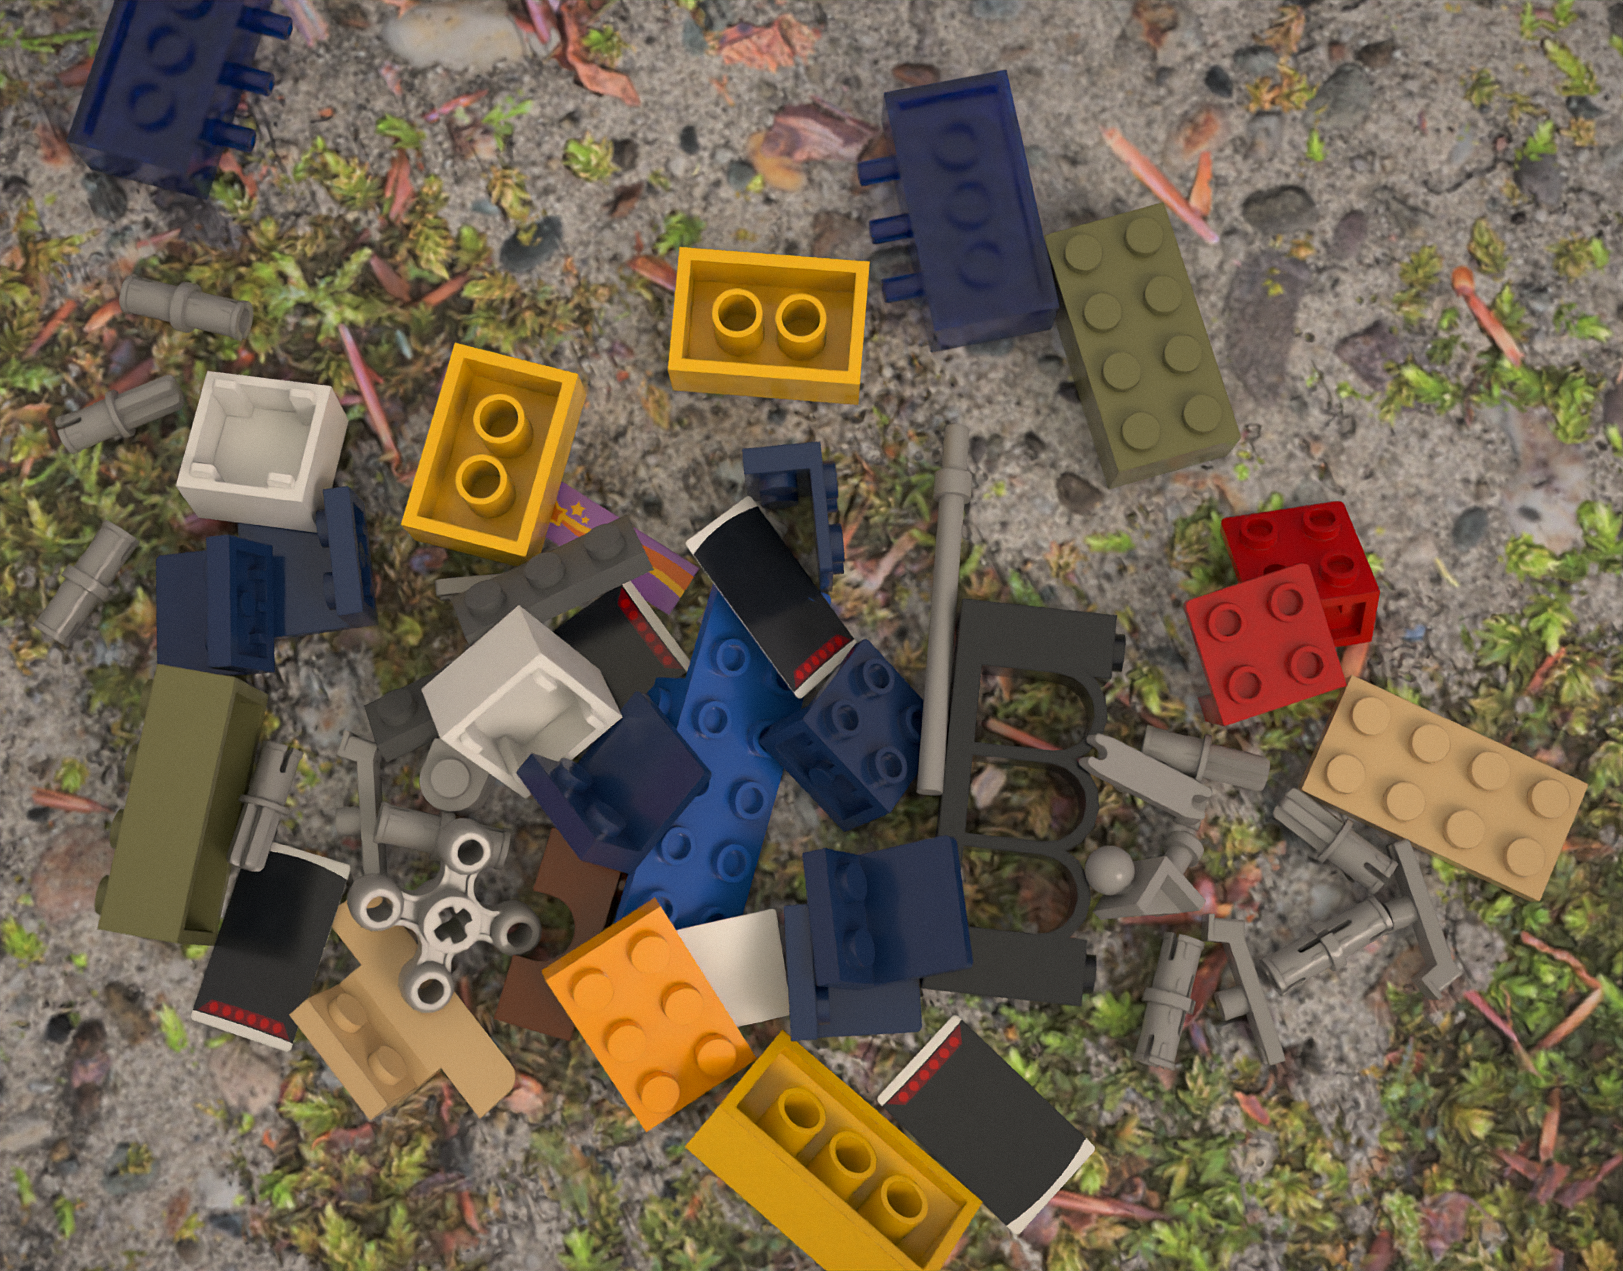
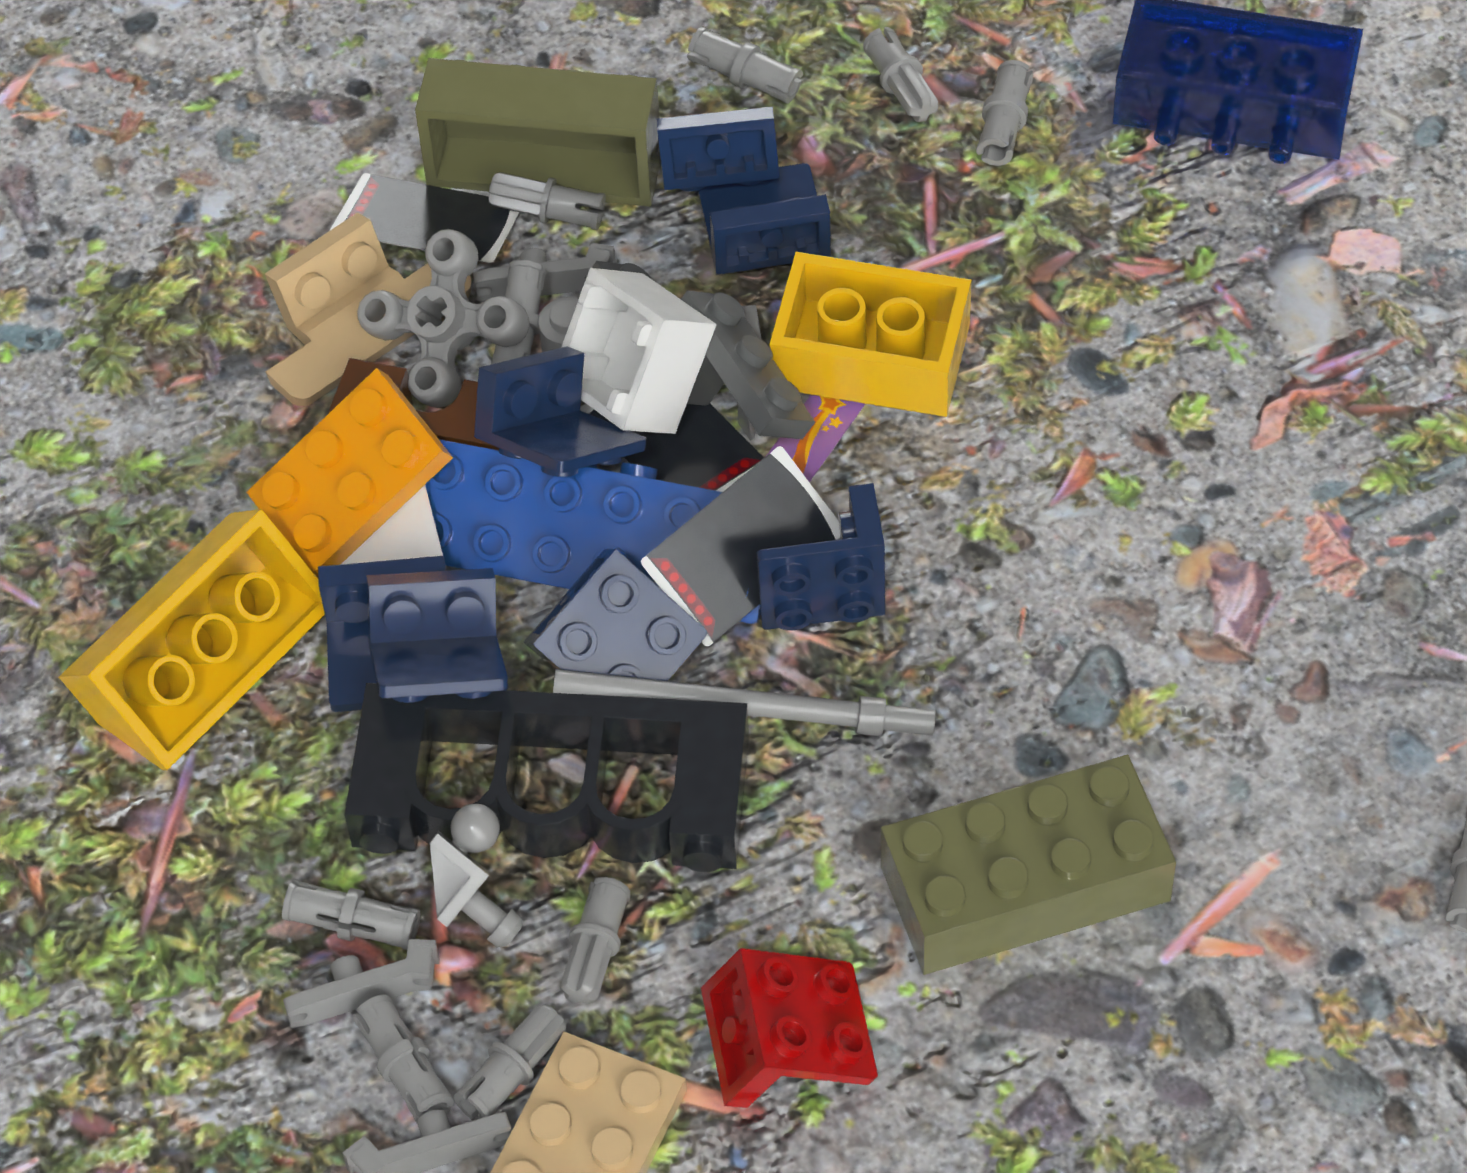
camera: 90 degrees right, 25 degrees down
white container [176,371,349,533] -> none
yellow brick [668,247,870,405] -> none
clear blue piece [856,69,1060,353] -> none
black sticker [877,1015,1095,1234] -> none
light grey piece [1079,734,1212,831] -> none
red bracket [1183,563,1347,726] -> none

